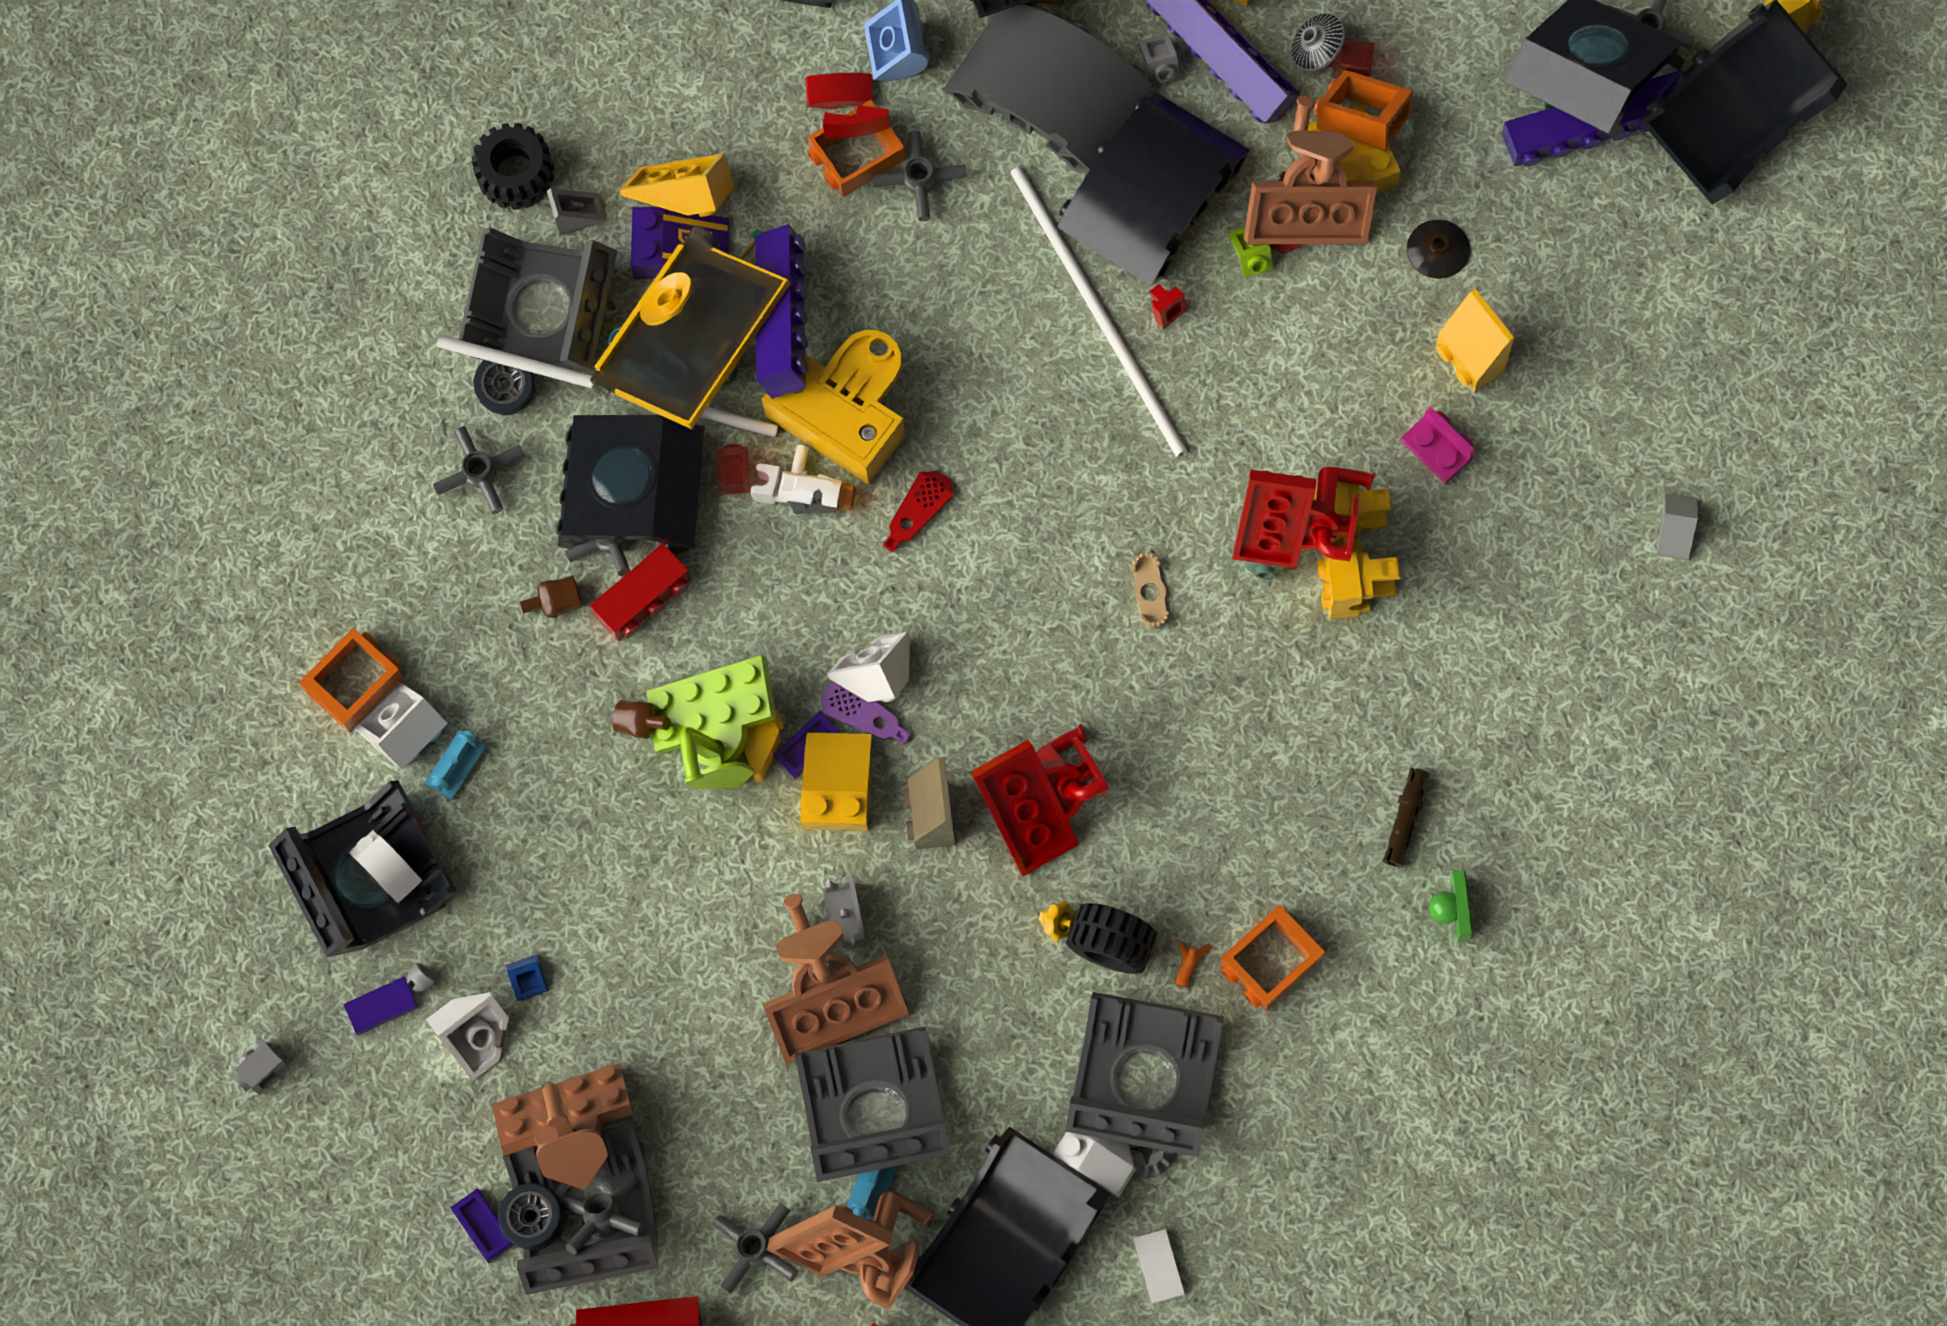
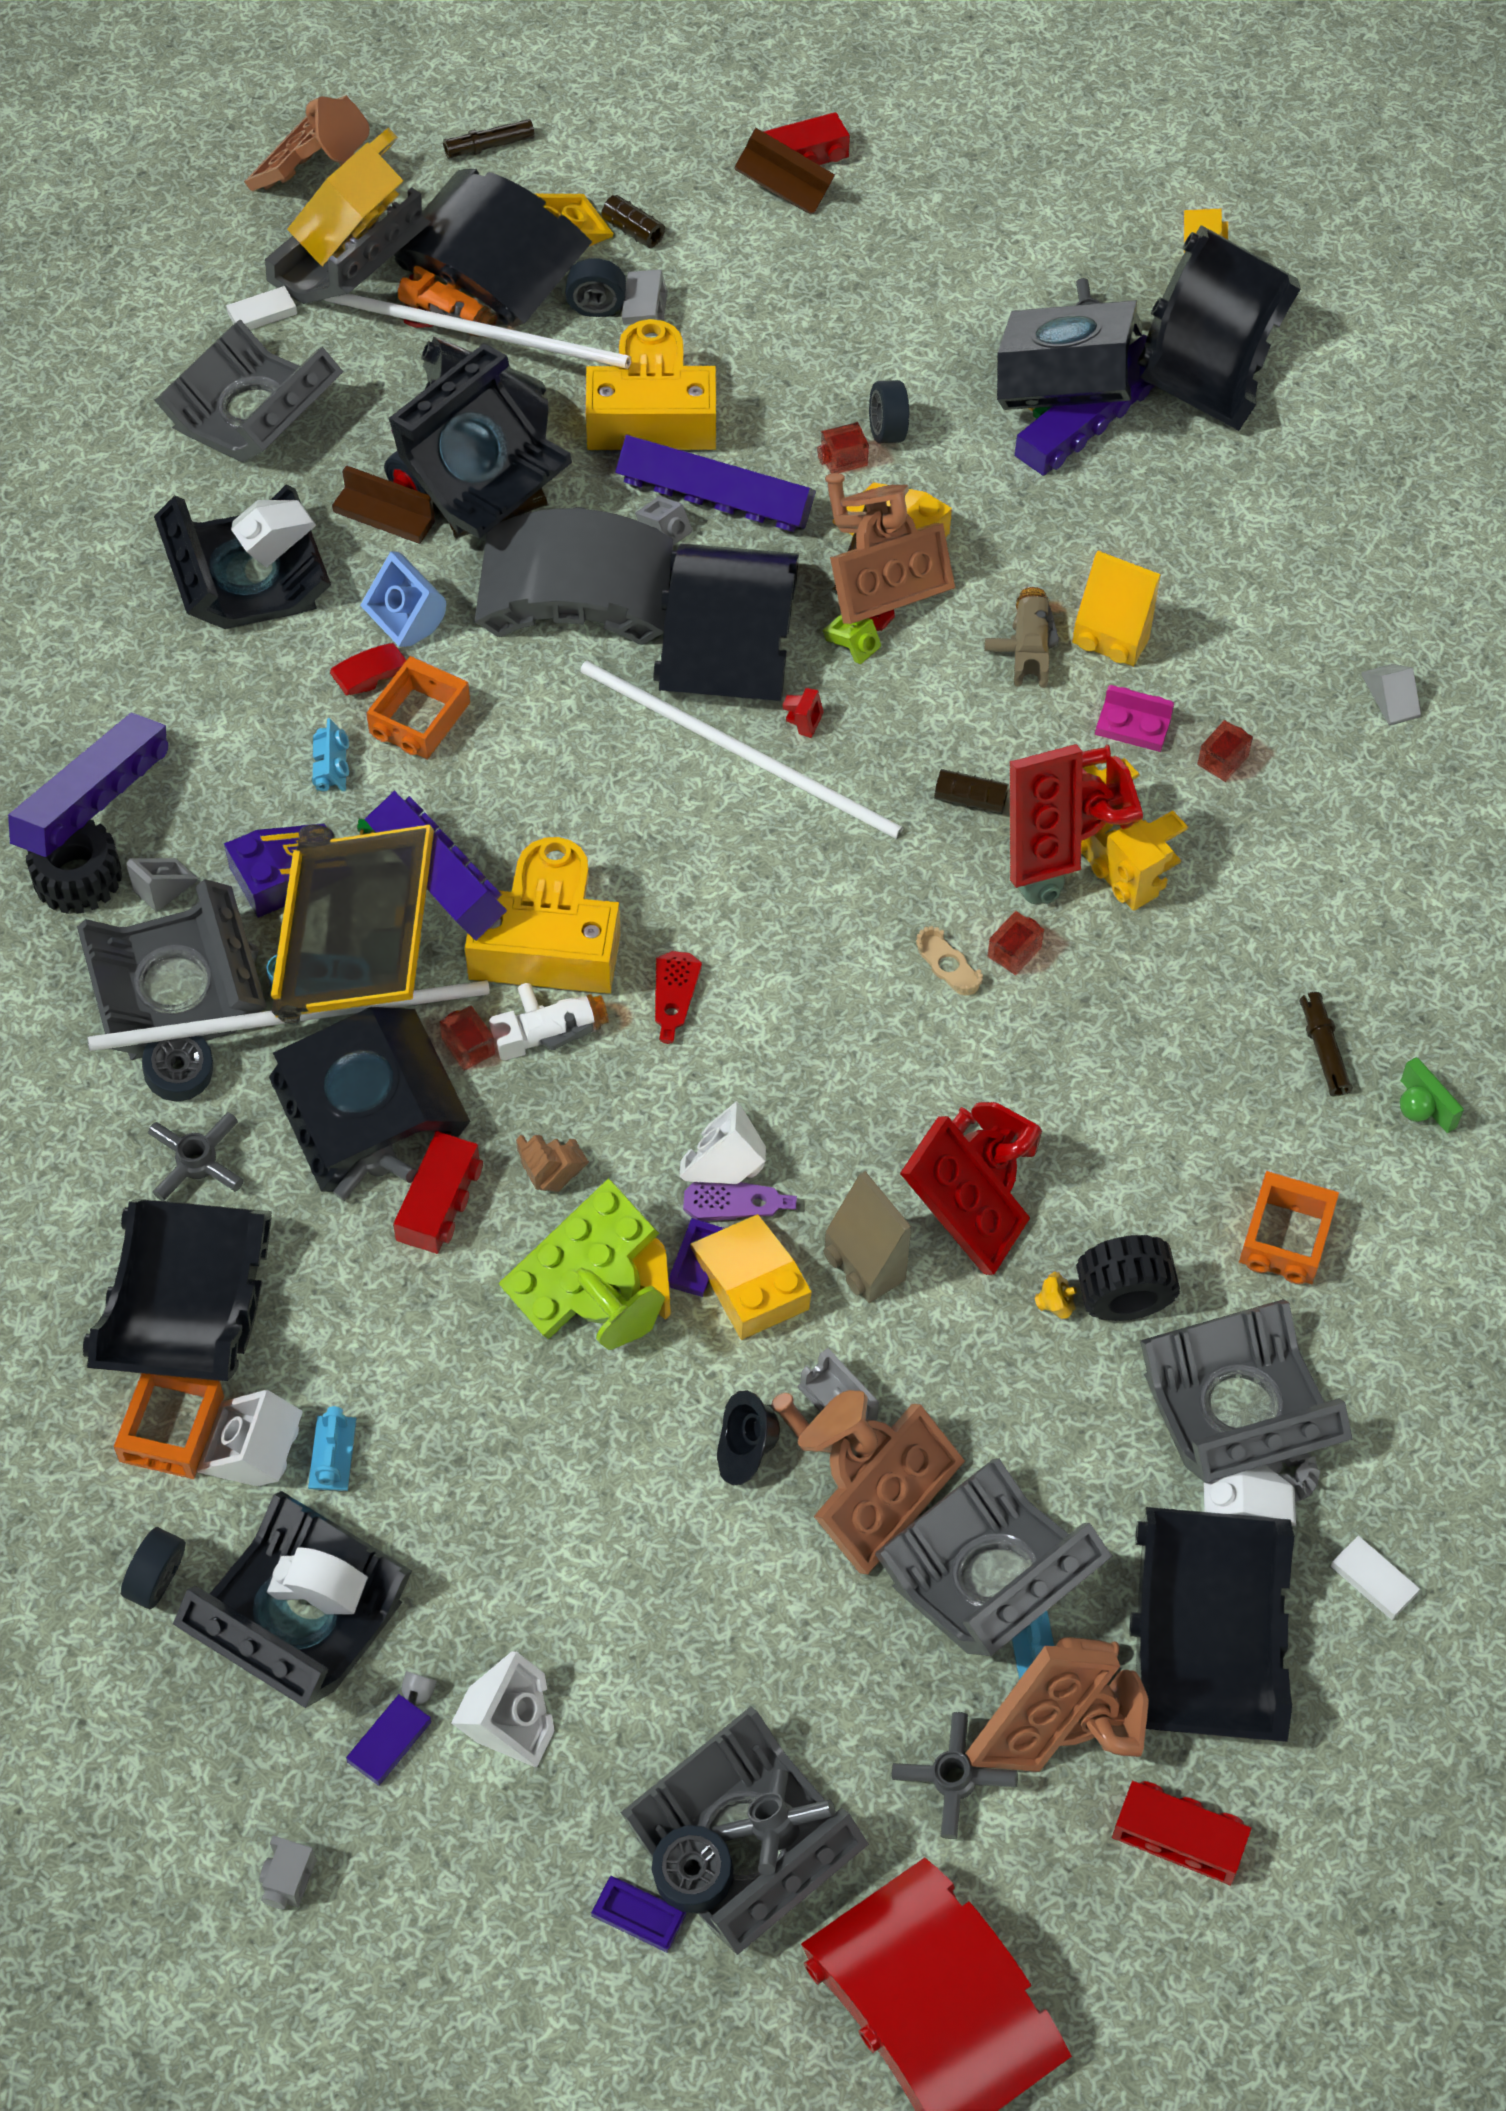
camera: 35 degrees left, 15 degrees down
nougat plate [492,1063,633,1188] -> none
blue slope [506,955,549,1001] -> none
reddish brown piece [520,575,583,618] -> none
reddish brown piece [612,700,671,739] -> none
yellow slope [619,153,735,217] -> none
yellow dish [640,272,692,326] -> none
red slope [823,105,890,138] -> none
dark grey bar [872,130,967,222] -> none
orange bar [1174,942,1212,988] -> none
dish [1291,13,1345,71] -> none
orange window [1314,70,1413,150] -> none
dish [1407,220,1470,279] -> none
none -> brick [8,712,169,857]
none -> black panel [83,1199,272,1381]
none -> black wheel [120,1527,186,1610]
none -> medium azure hinge [312,718,349,791]
none -> medium nougat hair [516,1135,589,1192]
none -> black piece [717,1390,780,1486]
none -> black wheel [869,380,910,443]
none -> dark brown axle [934,769,1009,814]
none -> dark tan piece [984,587,1059,688]
none -> clear red brick [987,910,1044,975]
none -> clear red brick [1197,720,1253,782]

